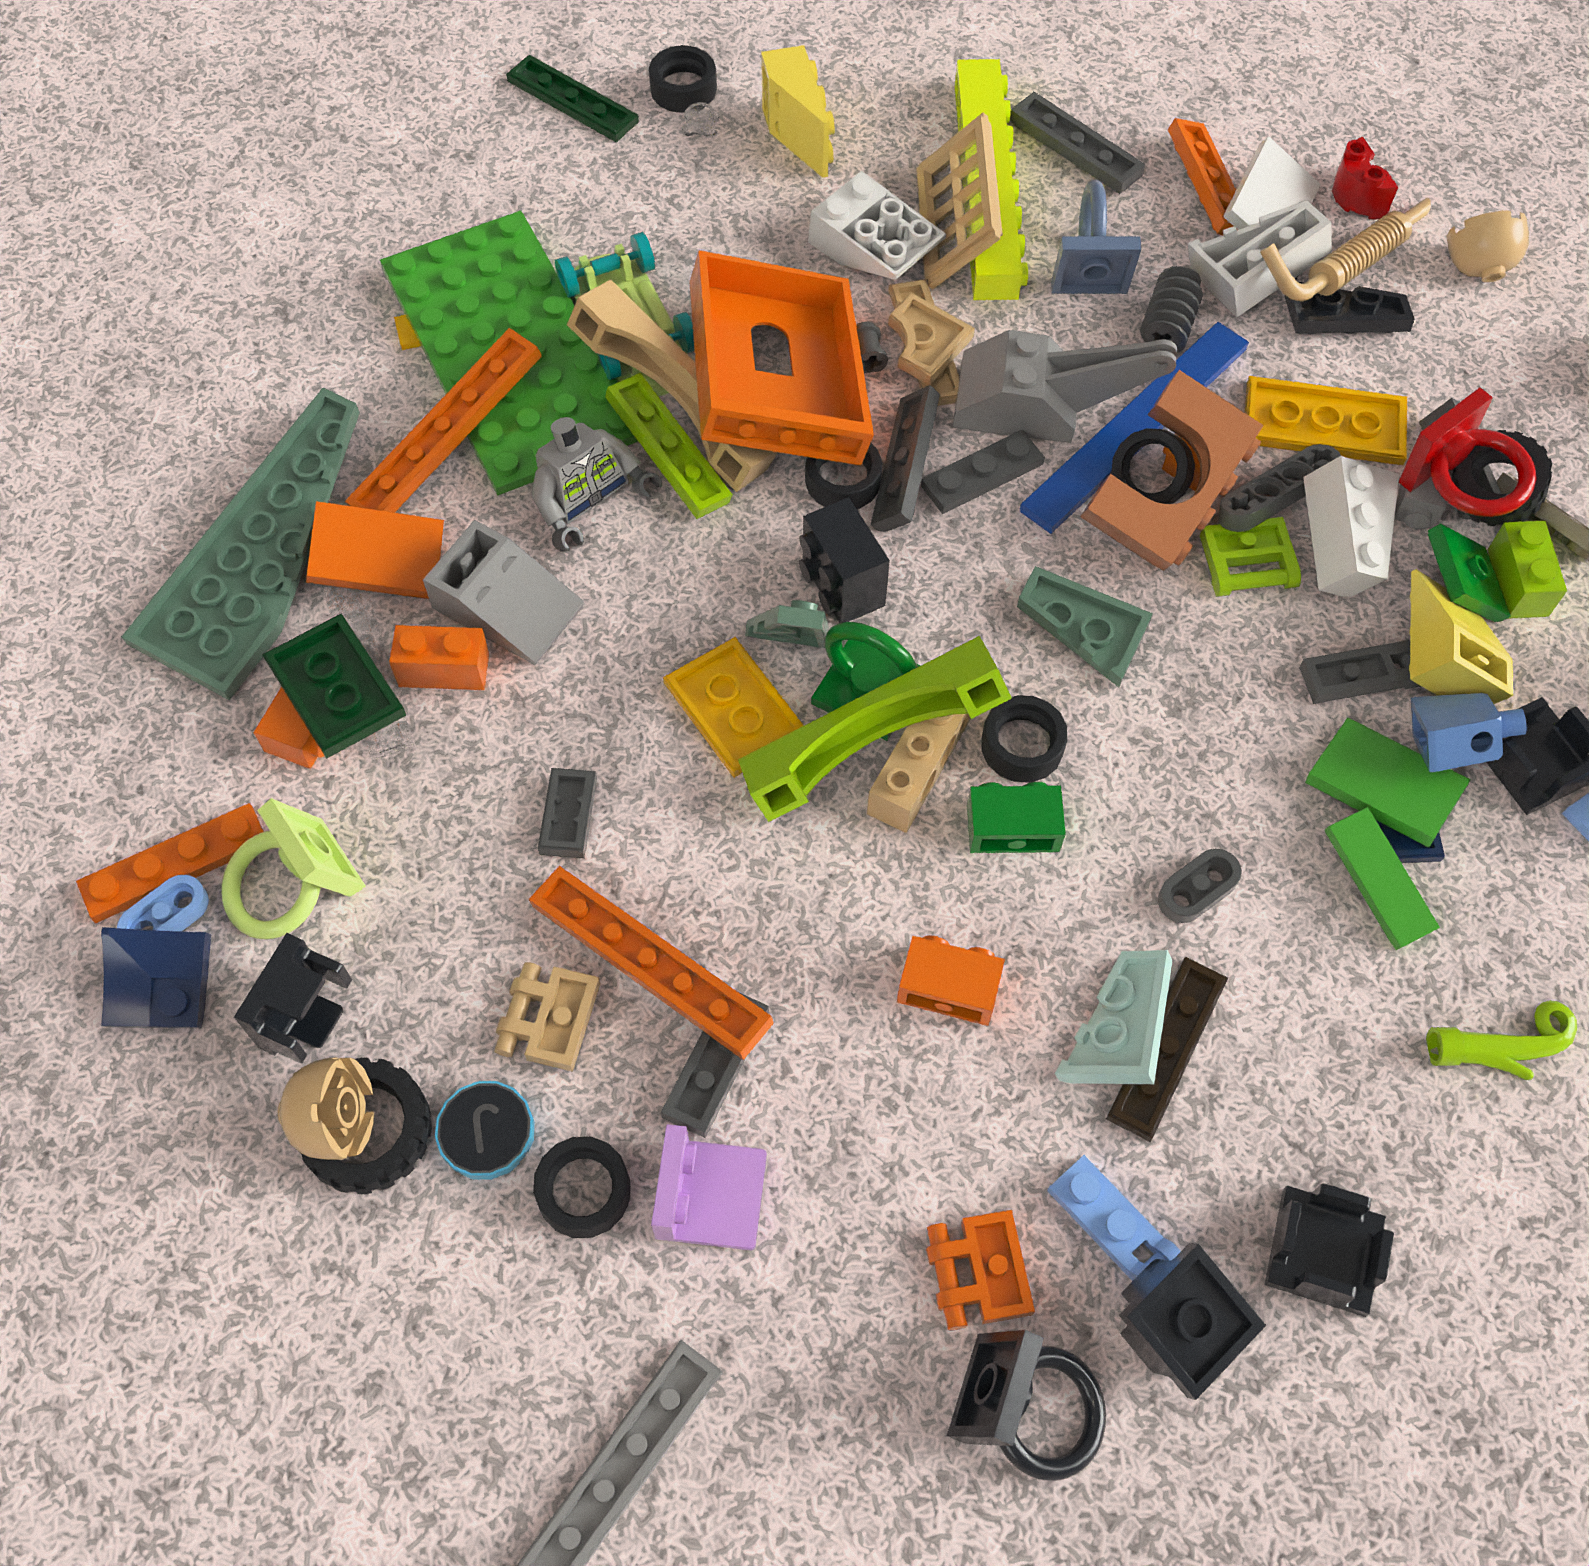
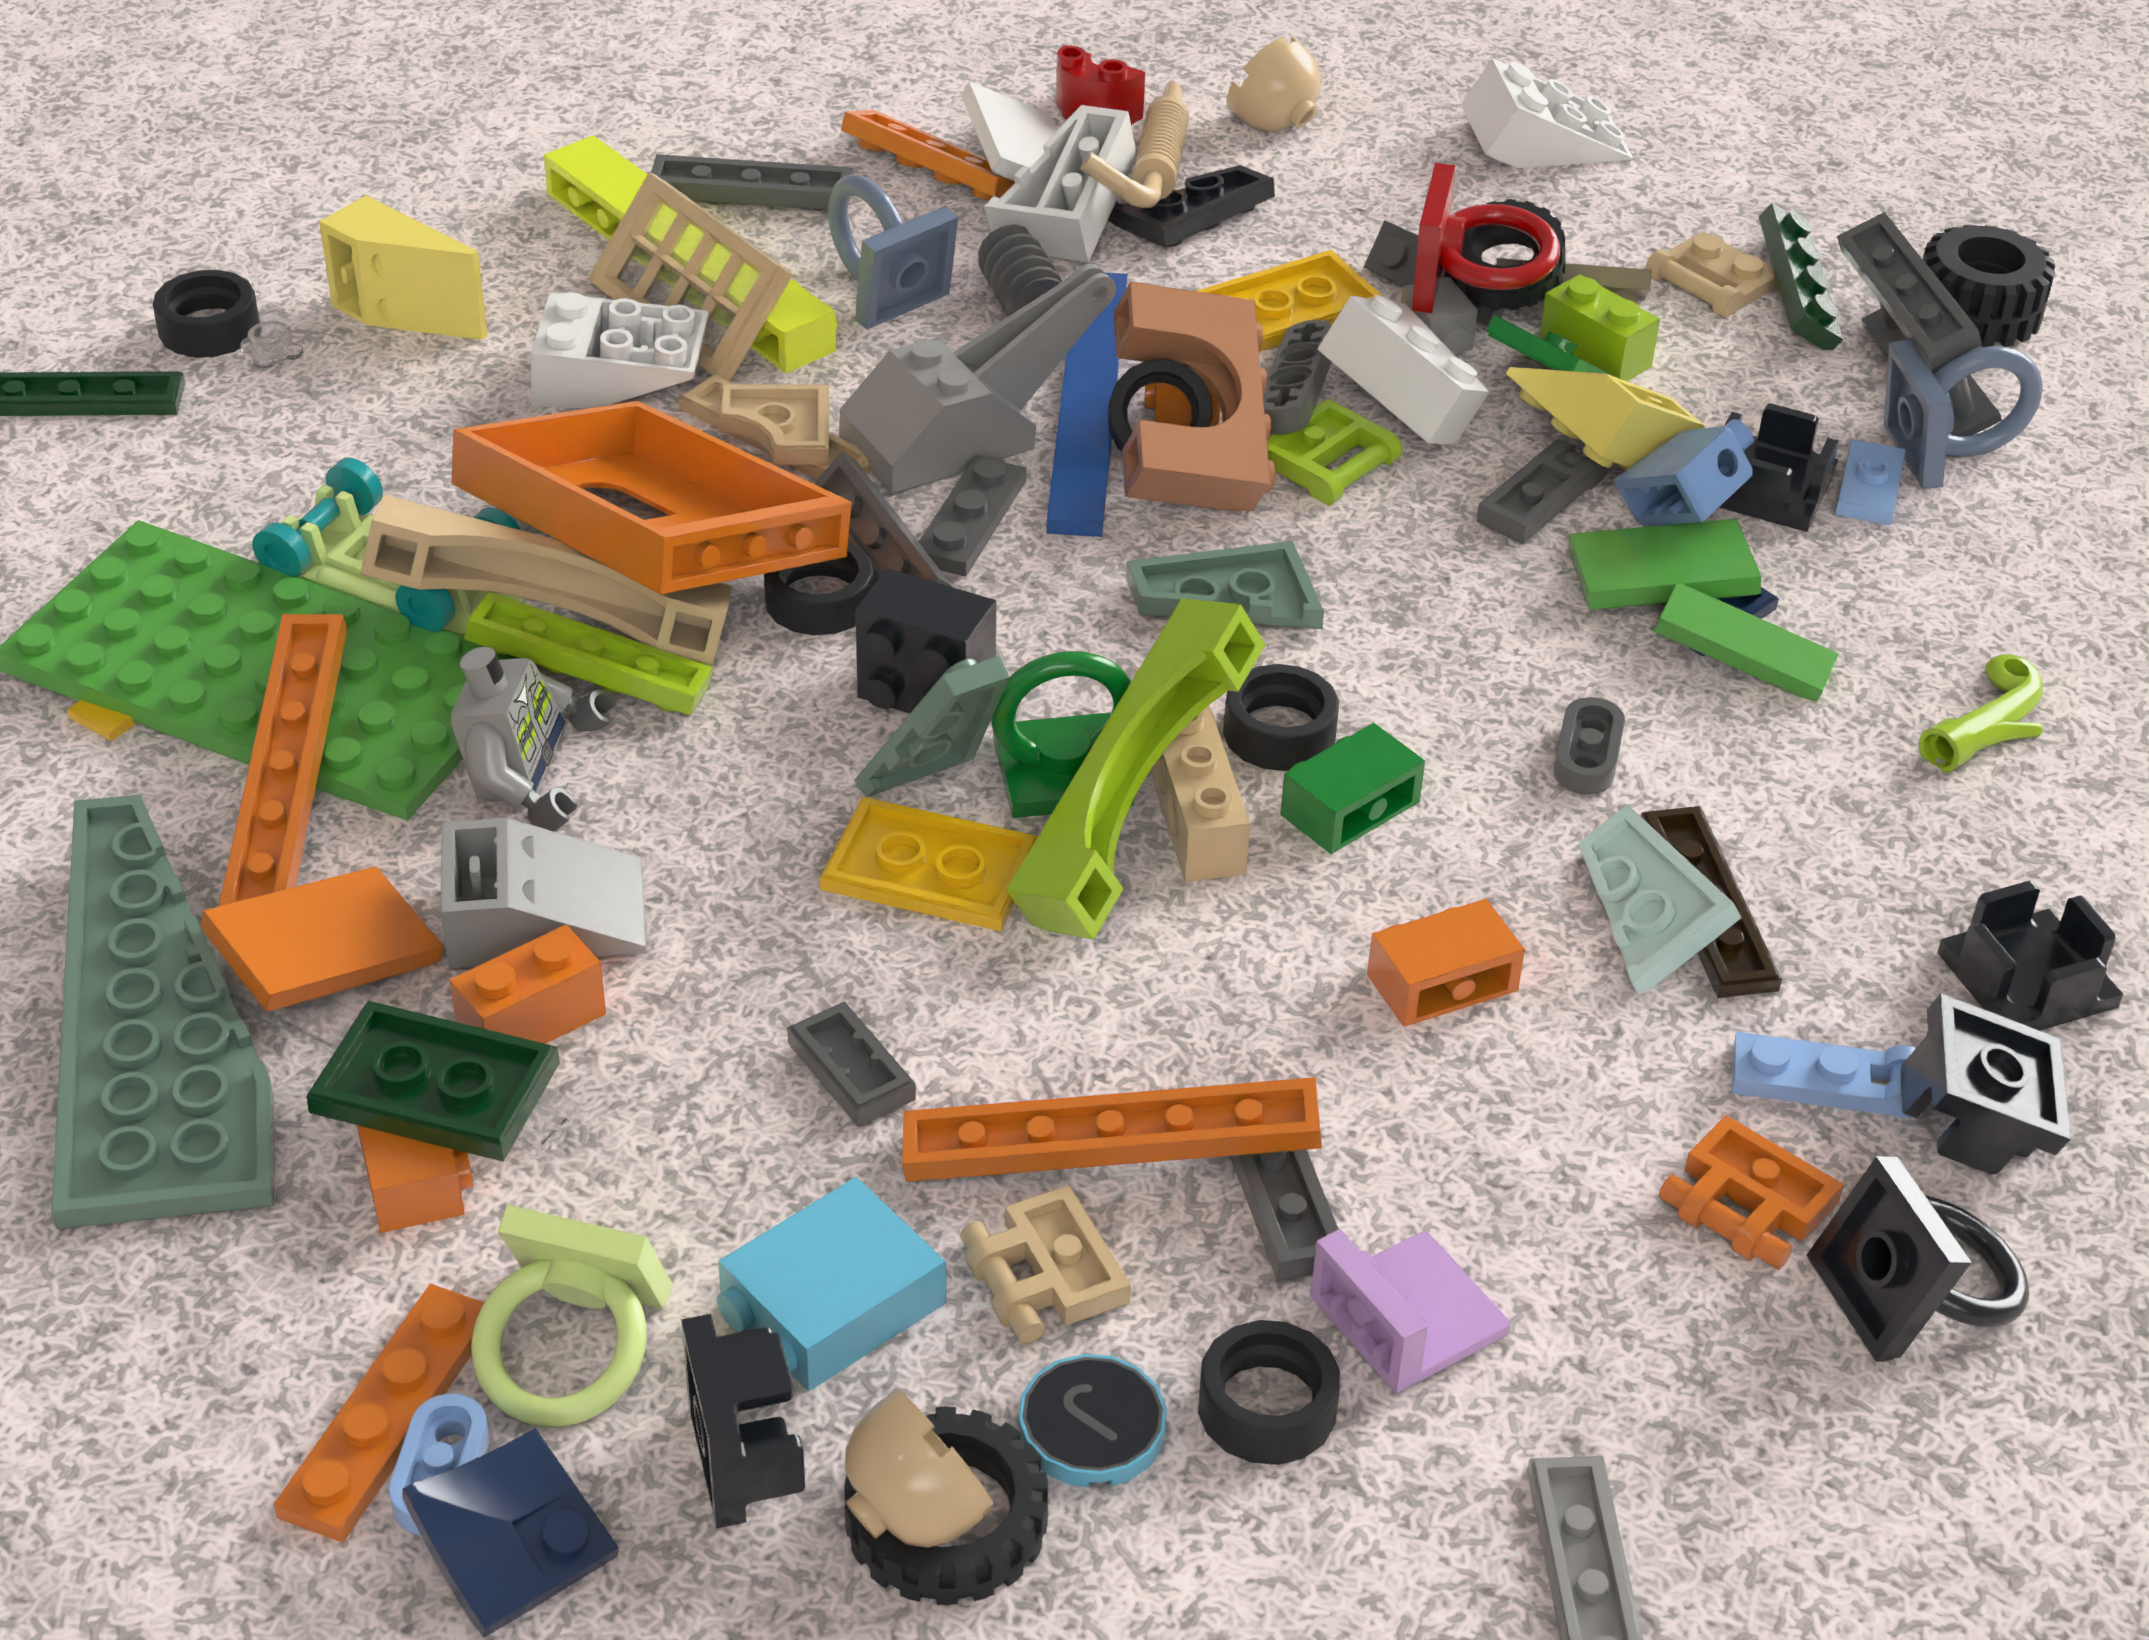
camera: 40 degrees left, 20 degrees down
none -> medium azure brick [717,1177,946,1392]

